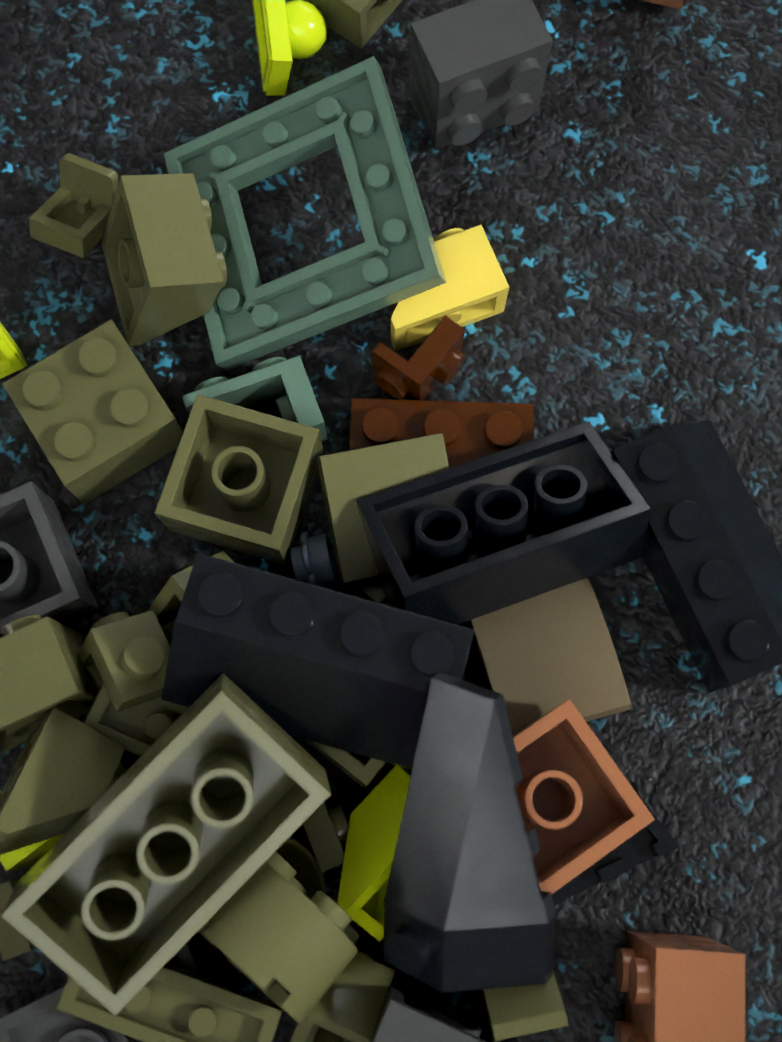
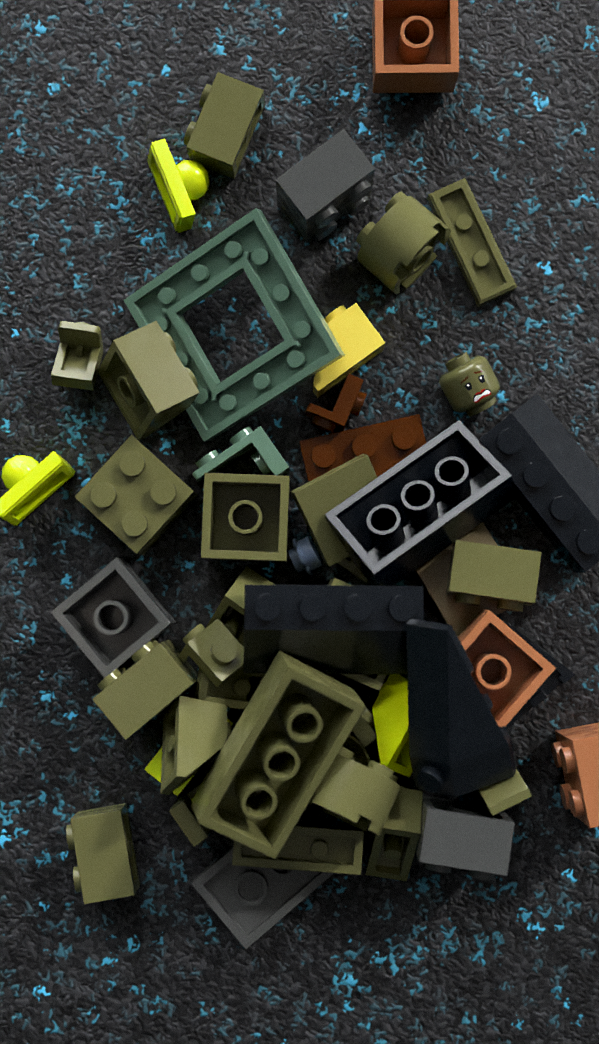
camera: 10 degrees left, 10 degrees up
none -> olive brick [356,191,451,294]
none -> olive tile [427,178,517,307]
none -> olive head [439,352,500,417]
none -> olive brick [446,540,542,612]

